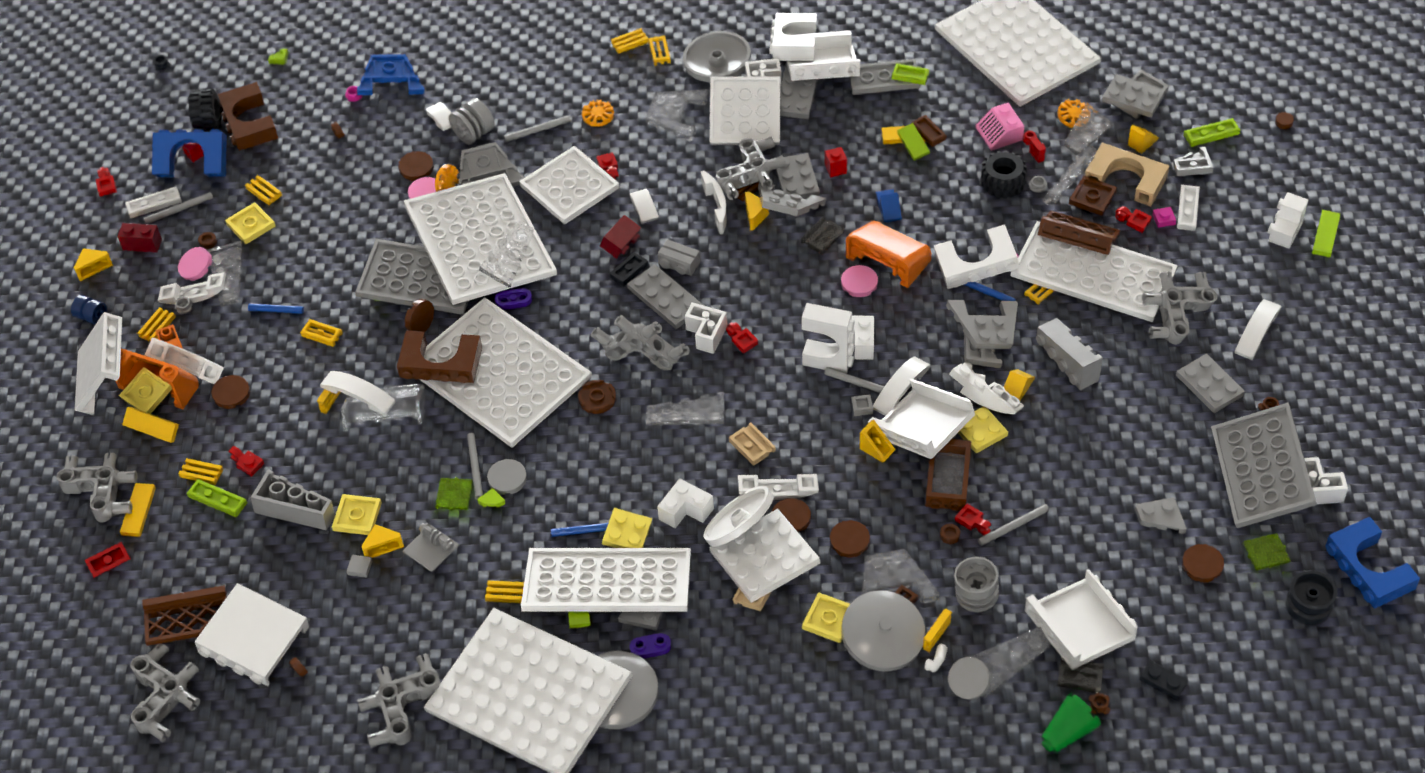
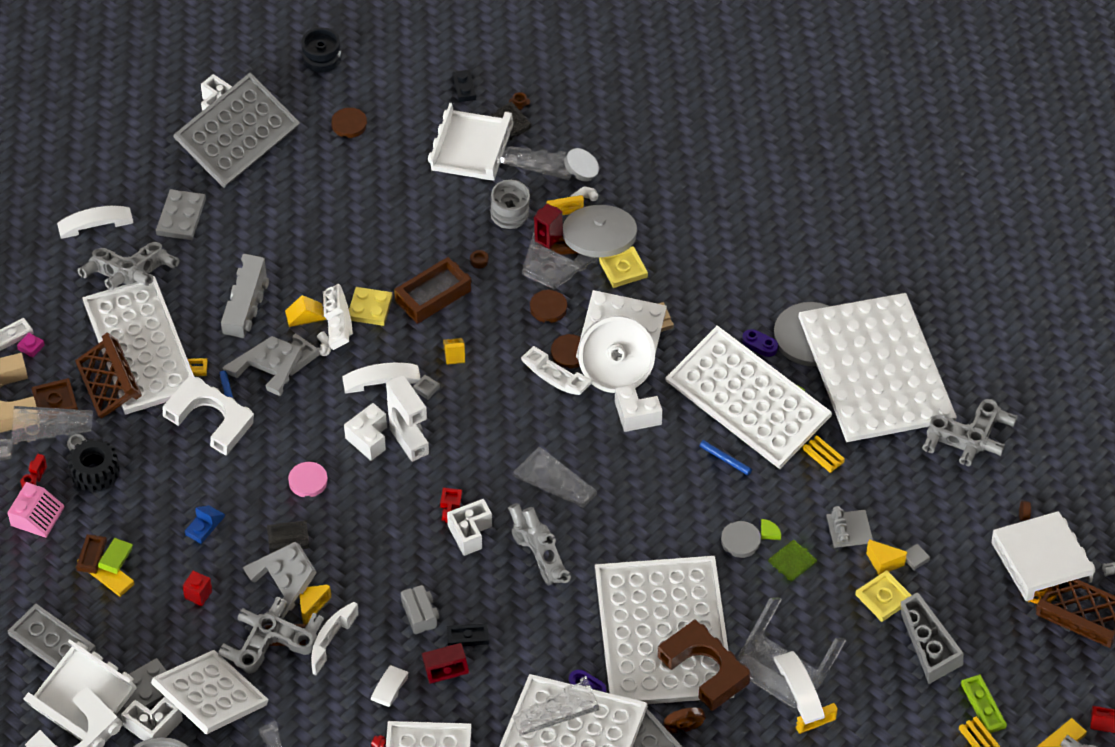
camera: 140 degrees left, 0 degrees up
red plate [228,446,264,477] -> none
light grey bar [467,433,483,500] -> none
reddish brown tile [578,380,616,414] -> none
light yellow plate [602,508,652,548] -> none
light grey plate [627,264,704,329] -> none
tan plate [729,422,776,466] -> none
light grey plate [775,153,820,199] -> none
orange windscreen [846,221,932,288] -> none
white panel [868,379,975,459] -> none
lime tile [892,63,930,85] -> none
red plate [955,503,991,536] -> none
light grey bar [978,504,1049,546] -> none
green cone [1041,693,1101,753] -> none
red plate [1115,206,1152,233] -> none
light grey wing [1135,497,1187,534] -> none
clear neon green piece [1243,533,1291,571] -> none
reddish brown plate [1258,397,1280,410] -> none
blue arch [1325,517,1420,609] -> none
none -> dark red brick [534,203,563,249]

